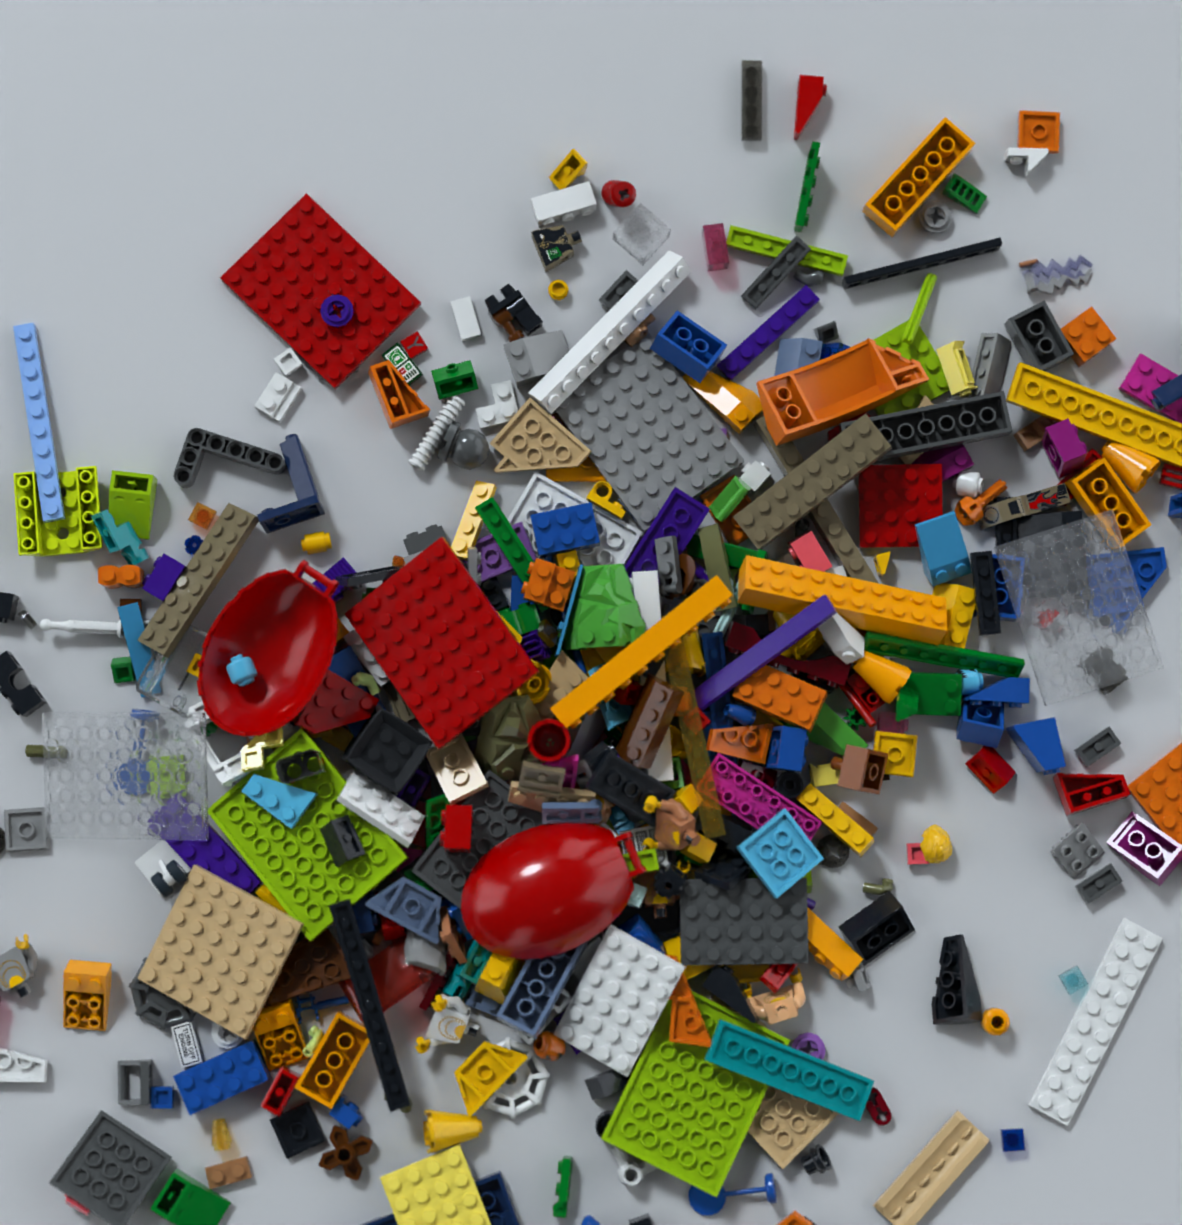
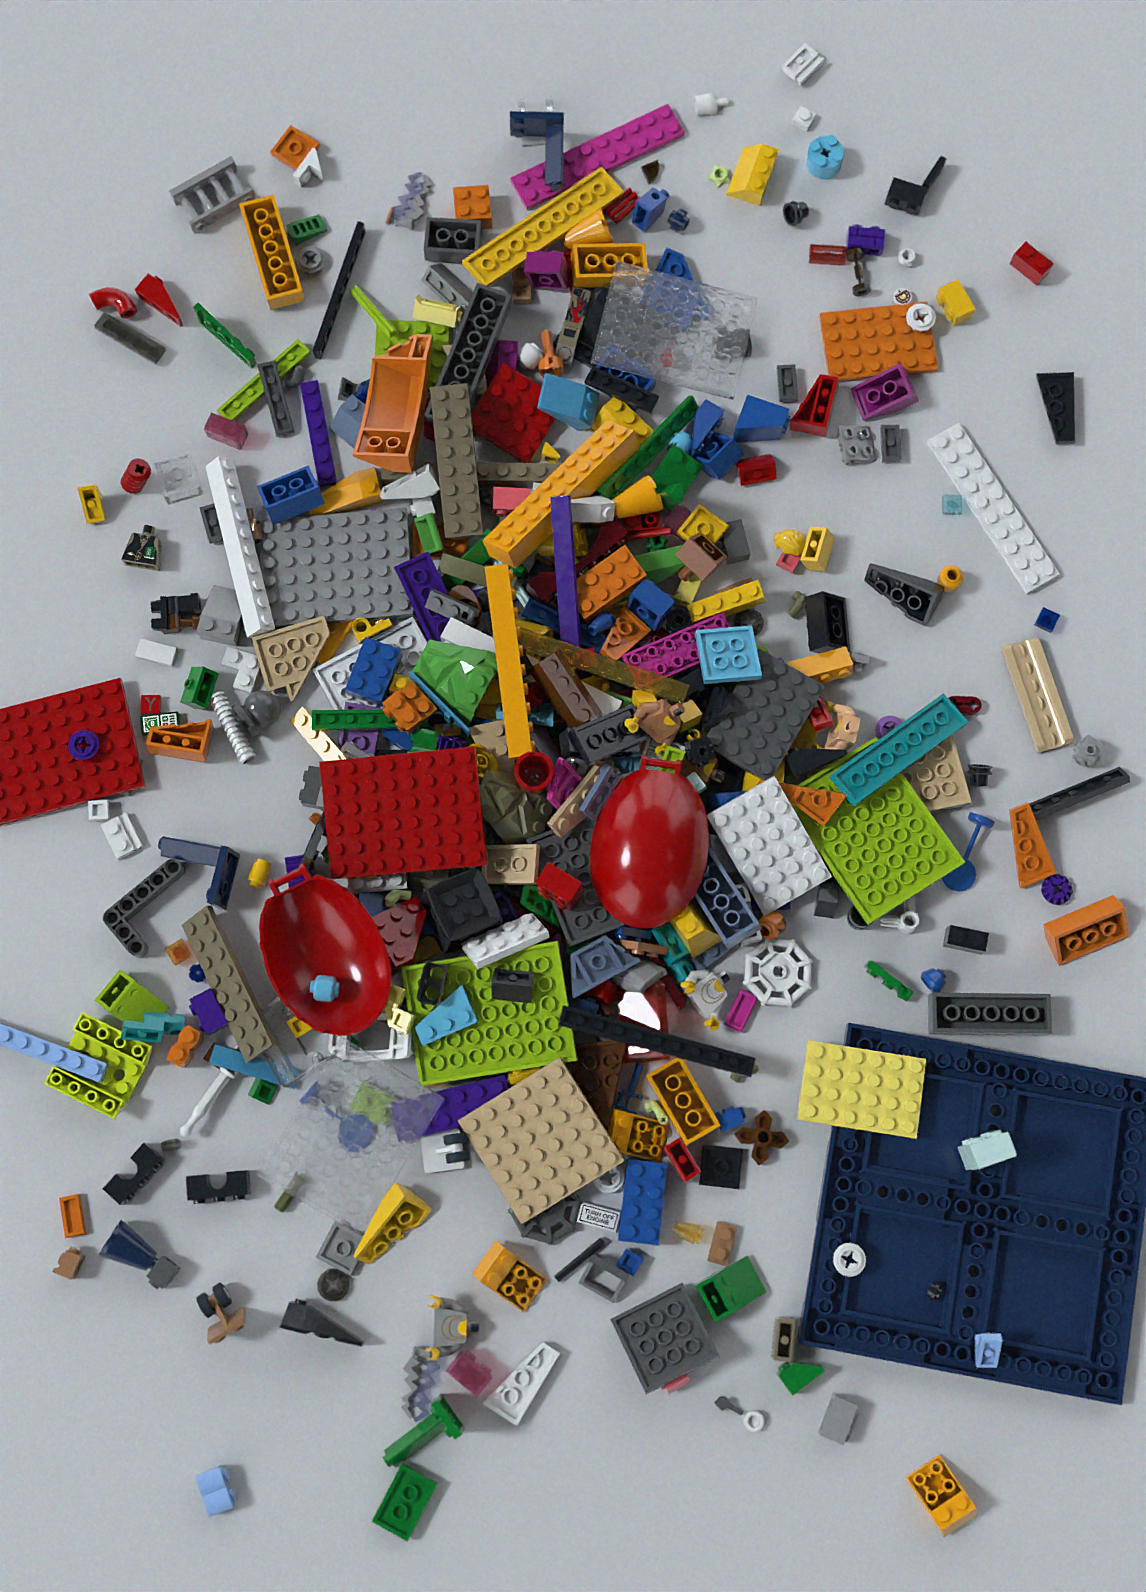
camera: 55 degrees left, 5 degrees down
yellow cone [423,1109,482,1153] -> none
yellow wing [454,1041,528,1117] -> none
dark tan plate [517,761,566,798] -> none
white brick [531,181,596,227] -> none
yellow plate [548,280,568,300] -> none
none -> red cylinder [89,287,137,319]
none -> light grey fence [169,156,256,233]
none -> yellow wedge [353,1182,432,1264]
none -> white slope [380,463,440,499]
none -> black bar [554,1237,606,1282]
none -> dark grey brick [718,519,751,565]
none -> dark pink tile [723,989,758,1033]
none -> yellow brick [800,527,835,571]

